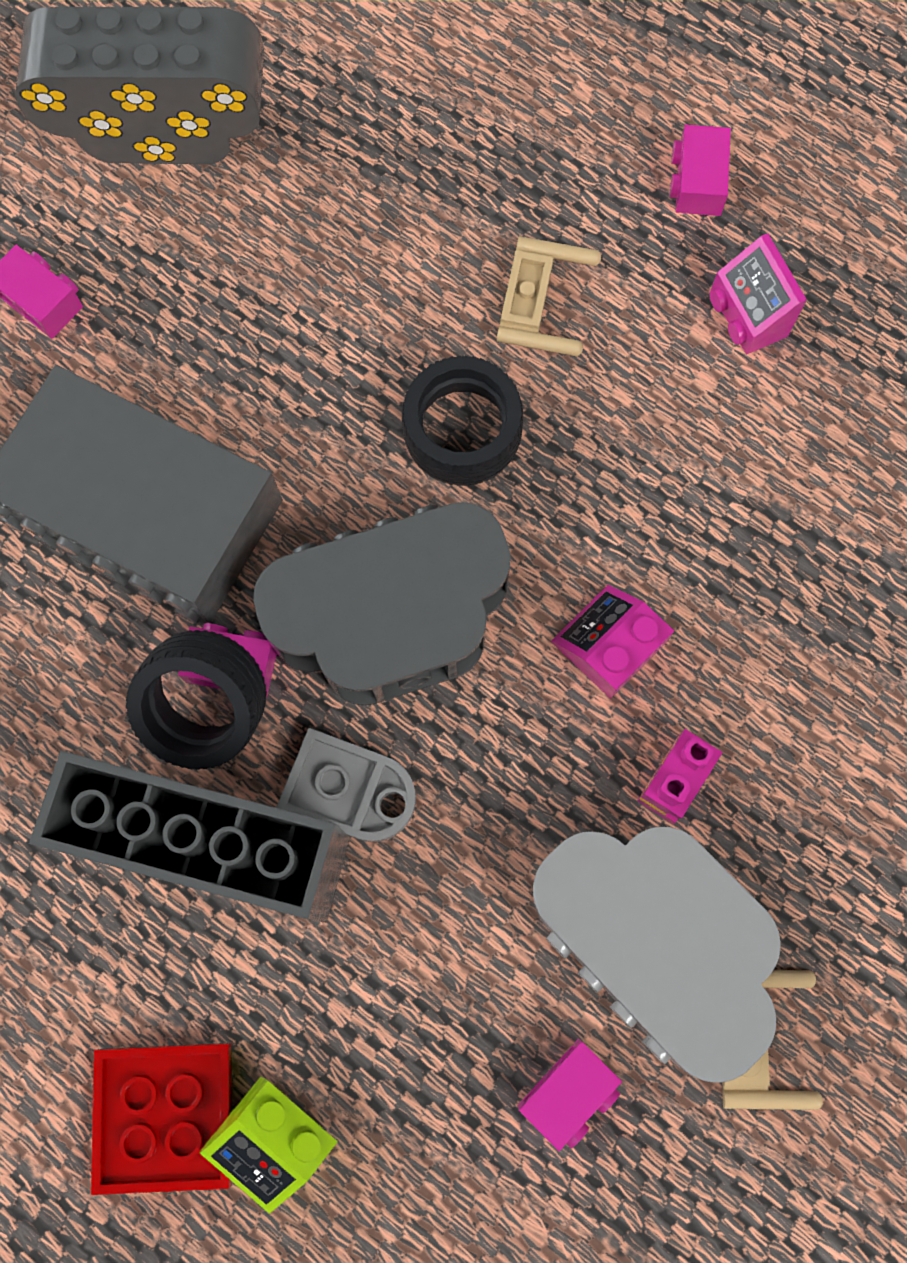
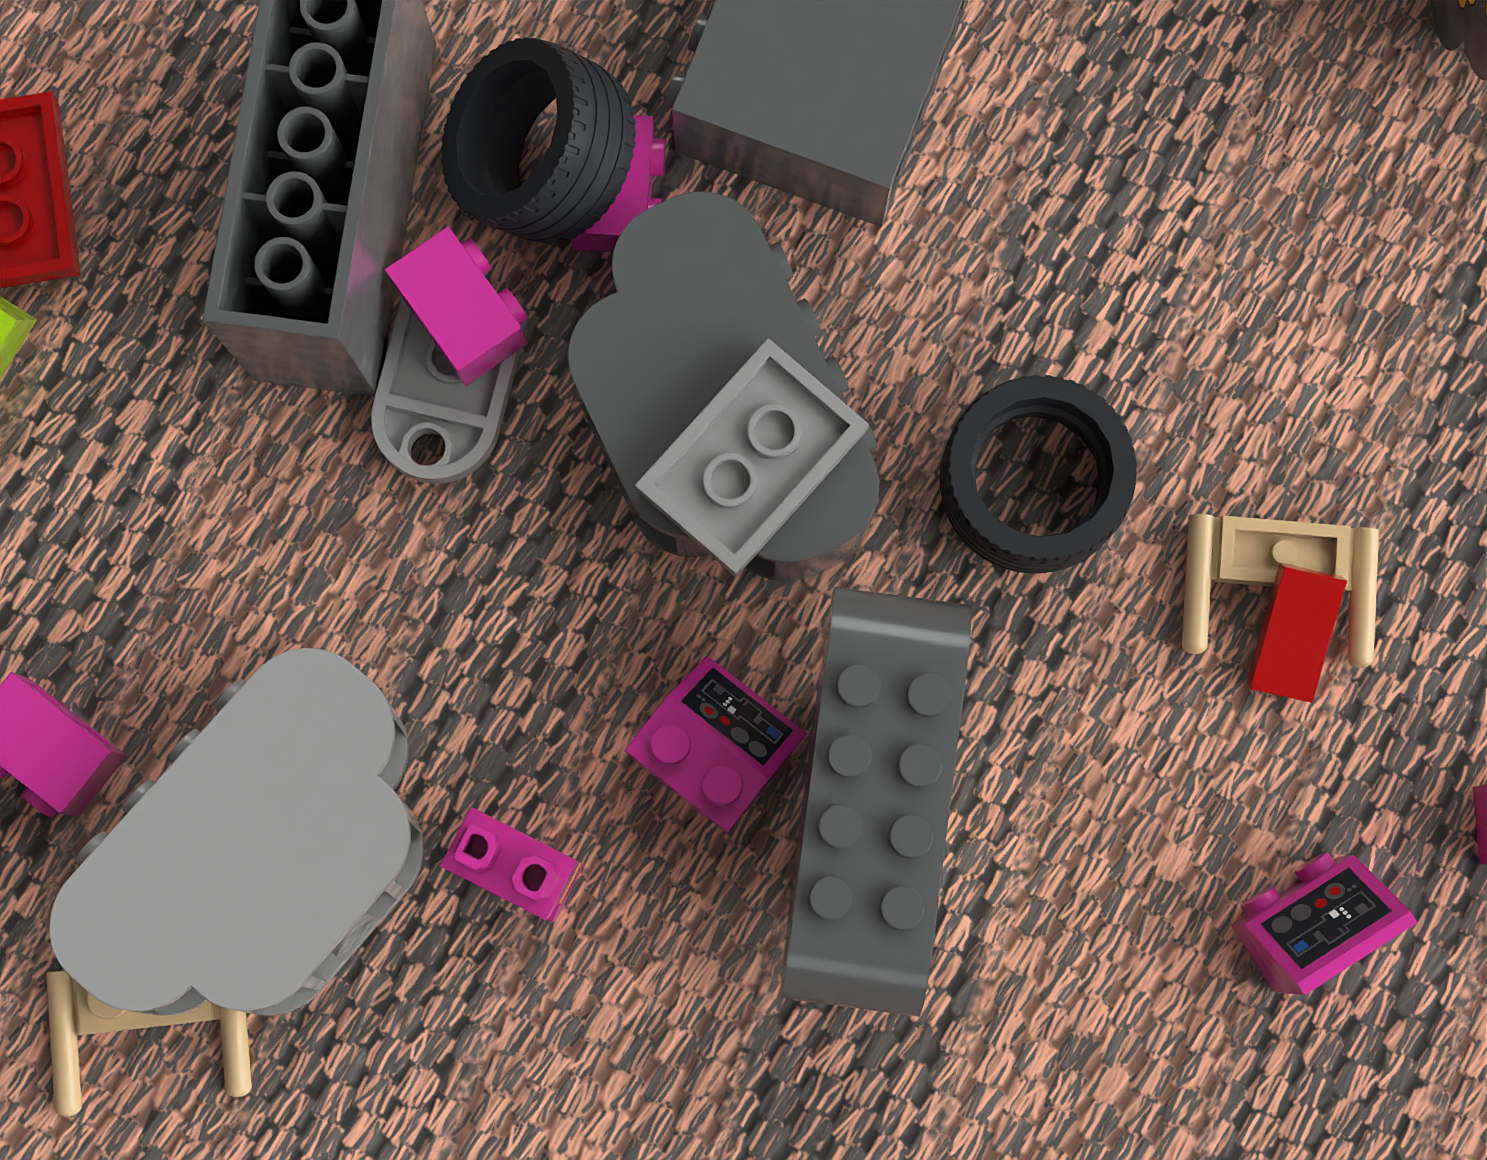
camera: 80 degrees right, 5 degrees up
none -> dark pink brick [385,226,528,387]
none -> light grey plate [635,338,869,577]
none -> dark grey brick [780,587,971,1017]
none -> red tile [1246,563,1347,703]

